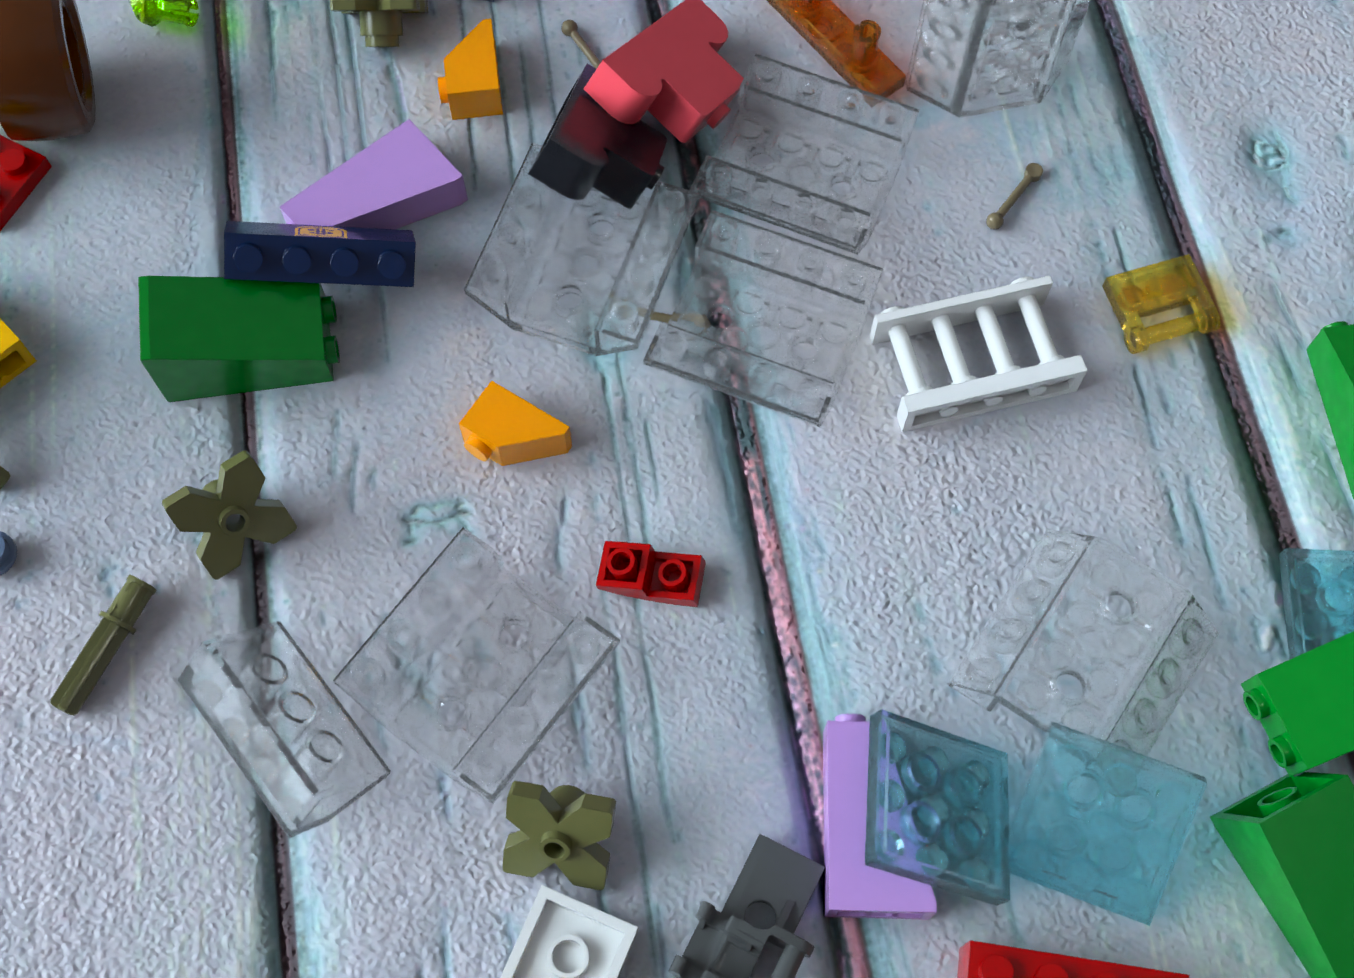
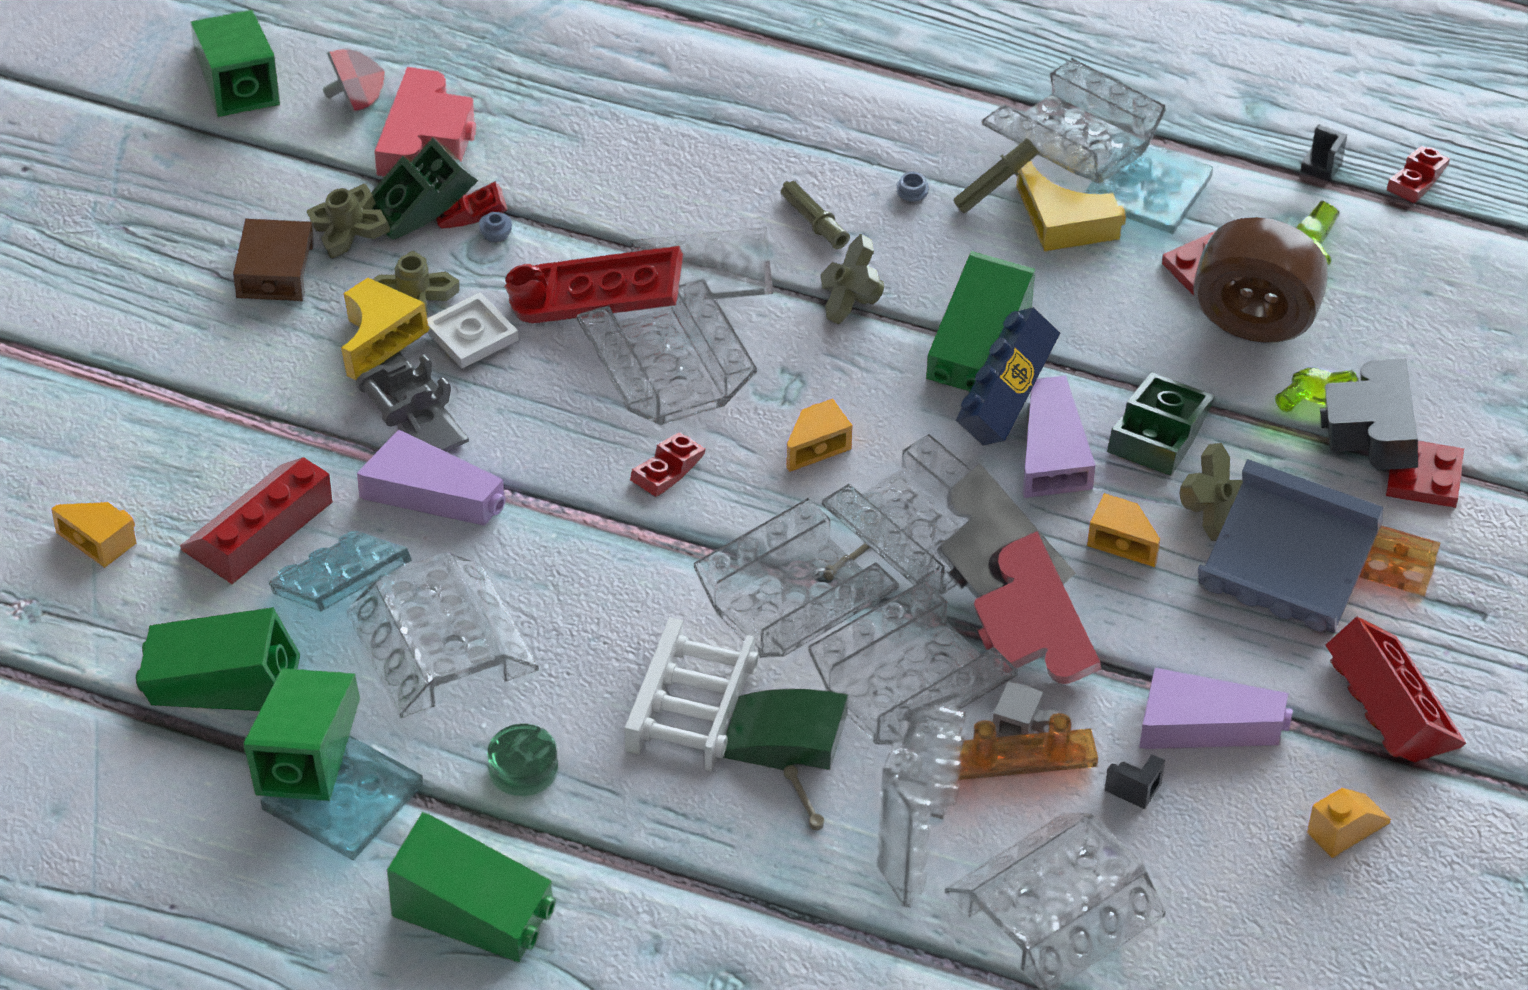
camera: 120 degrees right, 20 degrees down
olive plant [502,781,616,890] -> none
dark tan hinge [561,20,601,69] -> none
clear light blue plate [865,709,1010,906] -> none
clear yellow plate [1102,254,1220,354] -> none
none -> clear green head [487,723,558,796]
none -> red plate [504,246,683,323]
none -> dark green slope [723,689,849,770]
none -> light grey brick [991,681,1063,748]
none -> dark green slope [1107,372,1215,476]

